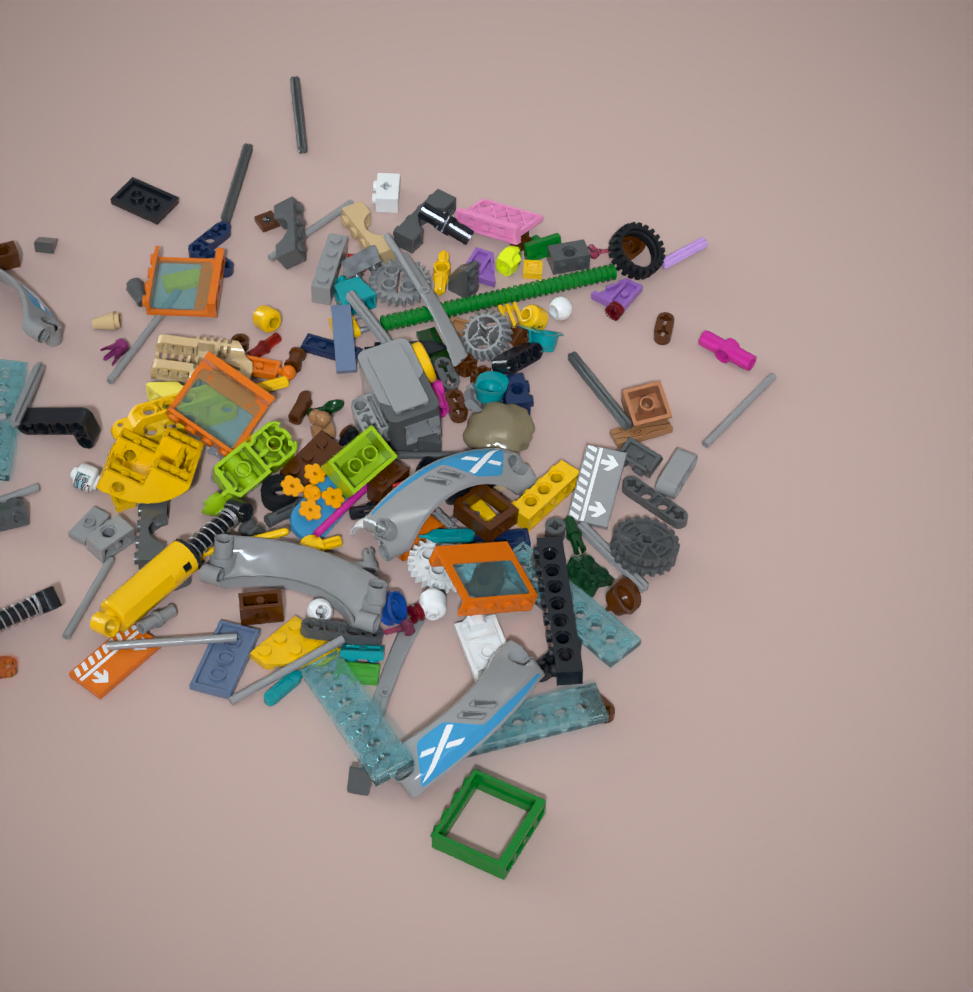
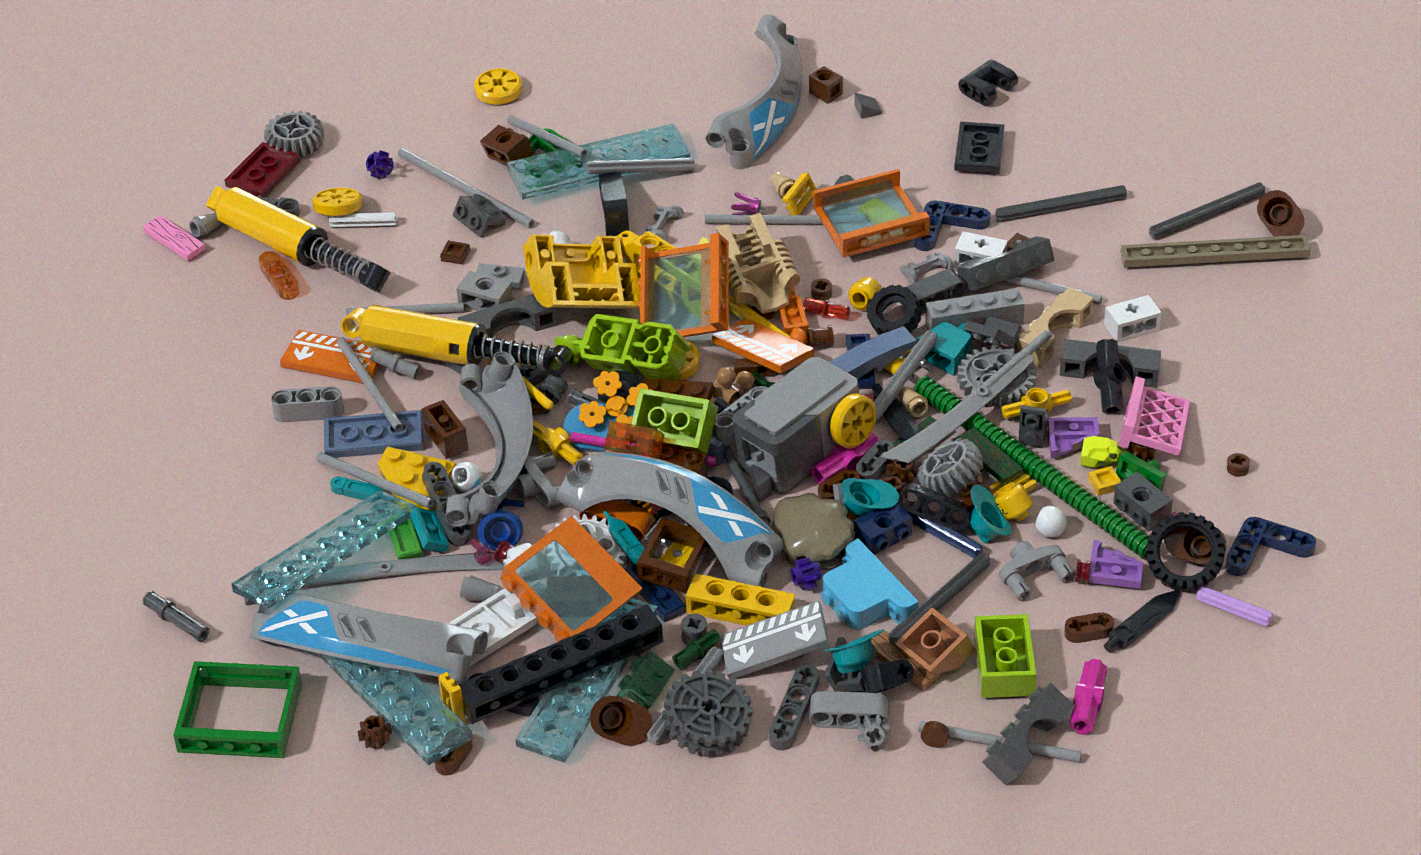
camera: 70 degrees right, 5 degrees down
none -> dark grey pin [142,591,210,642]
none -> light grey beam [271,386,344,422]
none -> reddish brown gear [358,715,392,749]
none -> yellow tile [438,672,466,727]
none -> reddish brown tile [440,240,470,265]
none -> light grey cone [460,575,499,601]
none -> clear orange brick [603,421,665,459]
none -> light grey piece [643,205,684,242]
none -> orange tile [712,318,814,374]
none -> yellow tile [782,172,817,215]
none -> dark purple gear [790,558,822,590]
none -> medium azure brick [820,539,919,630]
none -> teal piece [823,629,884,674]
none -> light grey gear [857,715,890,749]
none -> black piece [860,659,914,693]
none -> black tyre [867,285,922,335]
none -> tan cone [898,386,928,418]
none -> light grey piece [900,251,954,284]
none -> dark grey beam [901,269,968,314]
none -> dark blue axle [905,510,983,558]
none -> reddish brown tile [921,721,949,748]
none -> white brick [954,231,1008,267]
none -> dark green tile [955,428,1024,486]
none -> black connector [958,59,1018,106]
none -> lime brick [974,614,1036,698]
none -> dark grey arch [982,683,1075,785]
none -> light grey connector [999,541,1076,601]
none -> black piece [1104,590,1180,652]
none -> dark tan plate [1120,235,1311,267]
none -> dark blue beam [1225,517,1316,576]
none -> reddish brown bush [1227,453,1250,477]
none -> reddish brown piece [1257,190,1304,236]

